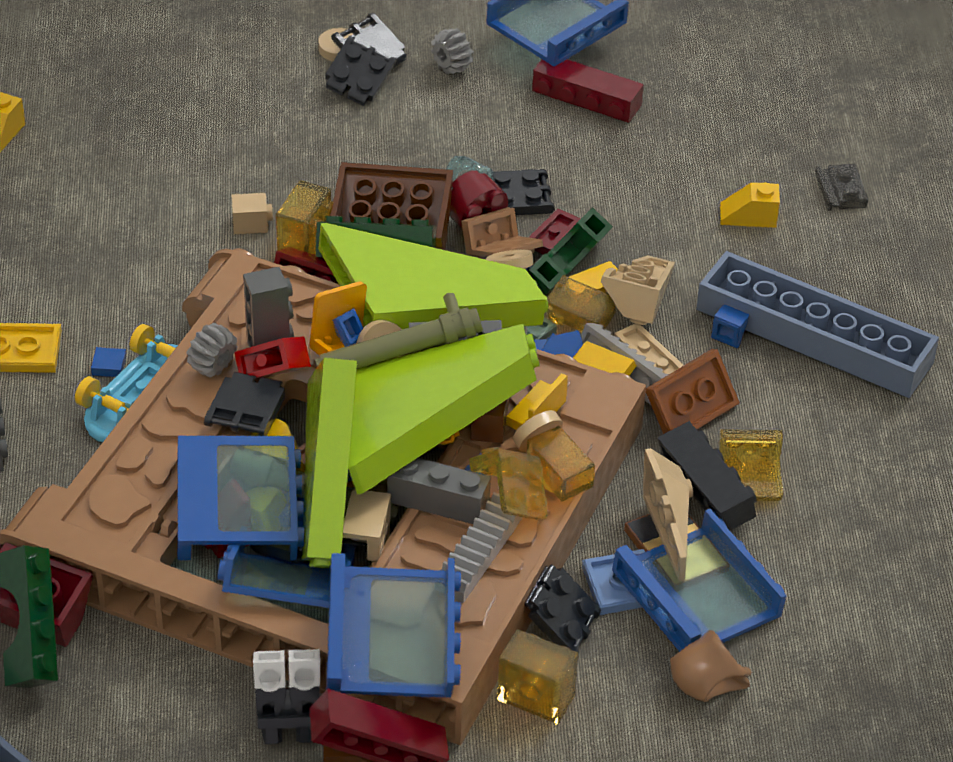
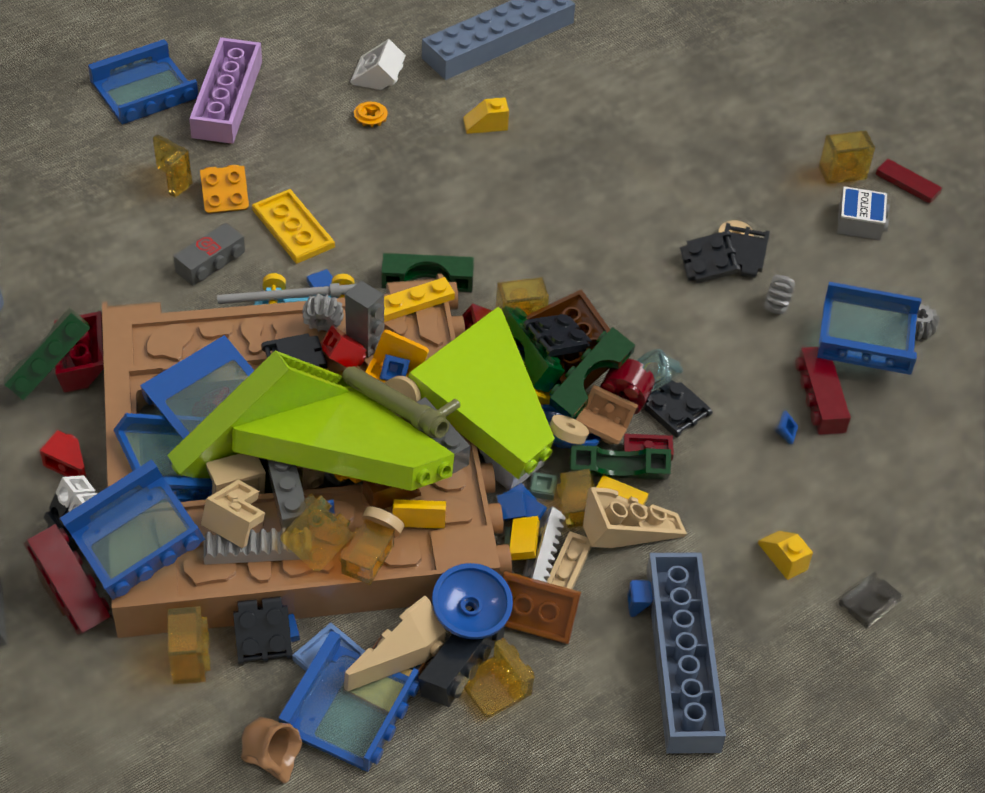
camera: 55 degrees right, 5 degrees up
tan brick [232,193,273,235] -> none
none -> red slope [39,430,87,479]
none -> tan panel [201,479,265,548]
none -> light grey bar [217,283,356,304]
none -> dark green arch [381,253,474,292]
none -> yellow plate [384,277,455,322]
none -> blue dish [432,563,513,639]
none -> black plate [523,314,592,357]
none -> dark green arch [549,327,635,419]
none -> blue slope [774,411,798,444]

